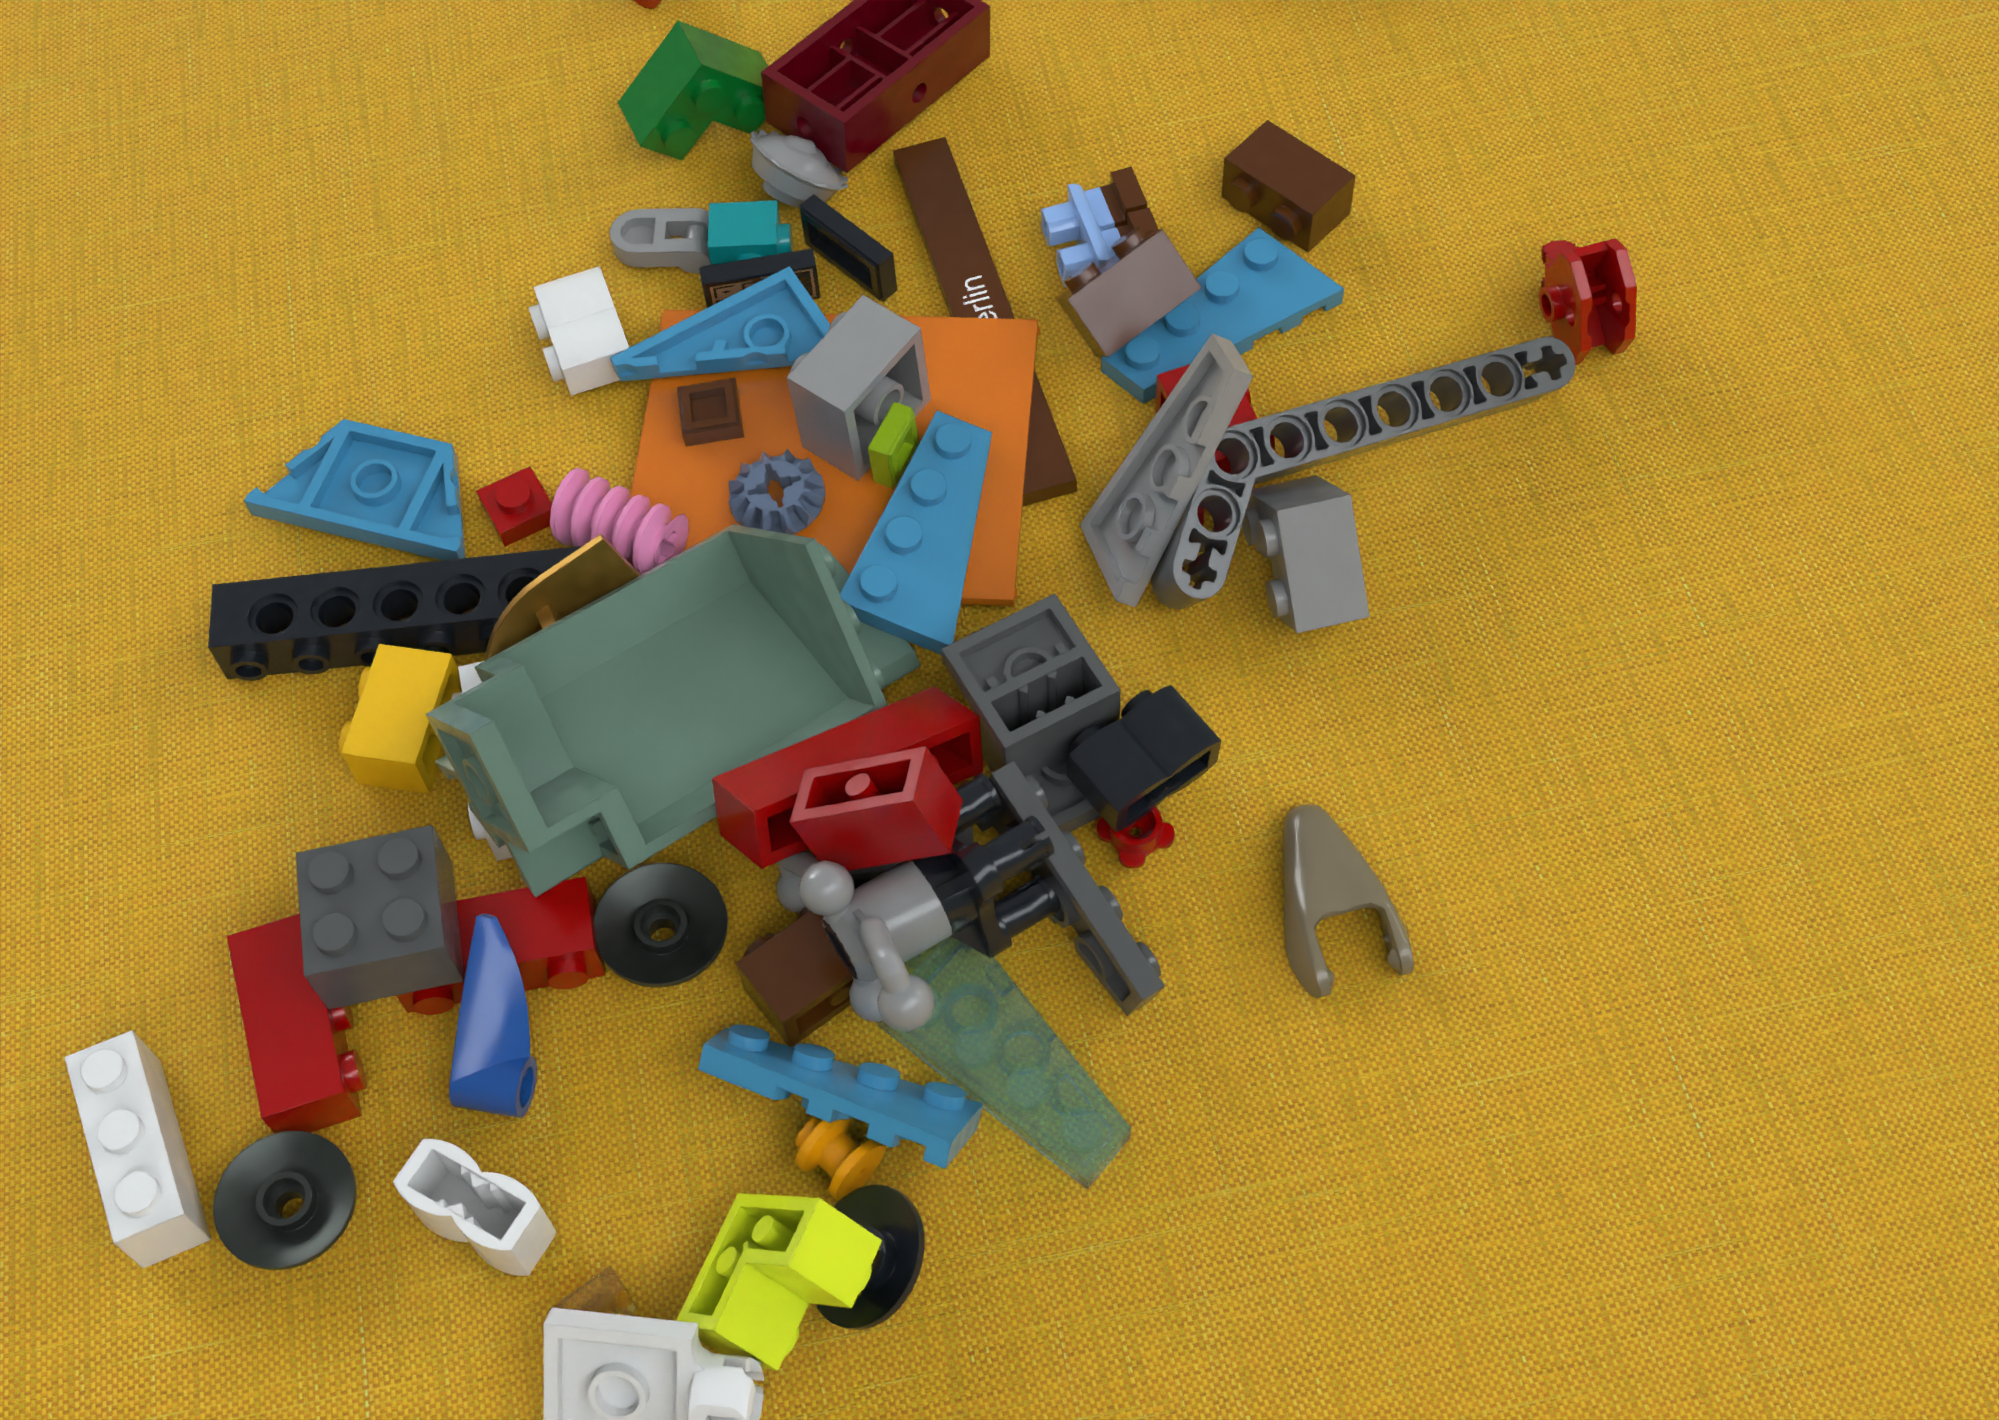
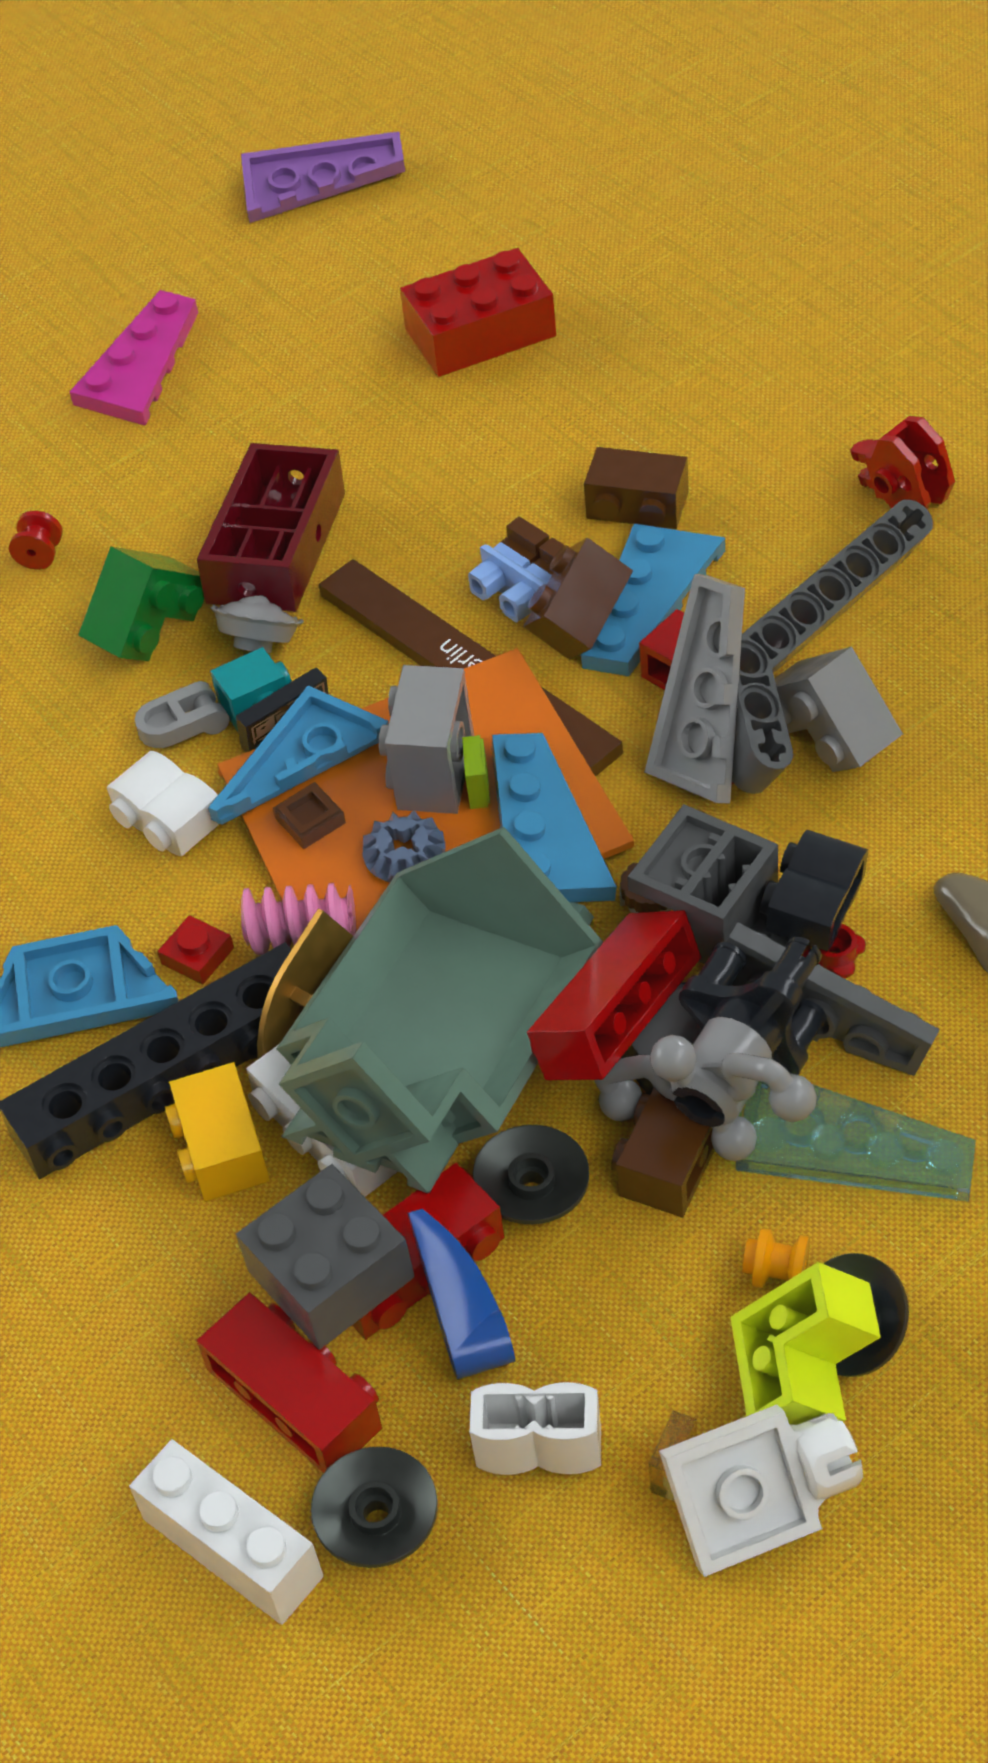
camera: 25 degrees left, 10 degrees down
dark azure wing [698,1024,983,1169] -> none
red brick [789,746,963,871] -> none
black tile [800,194,897,302] -> none

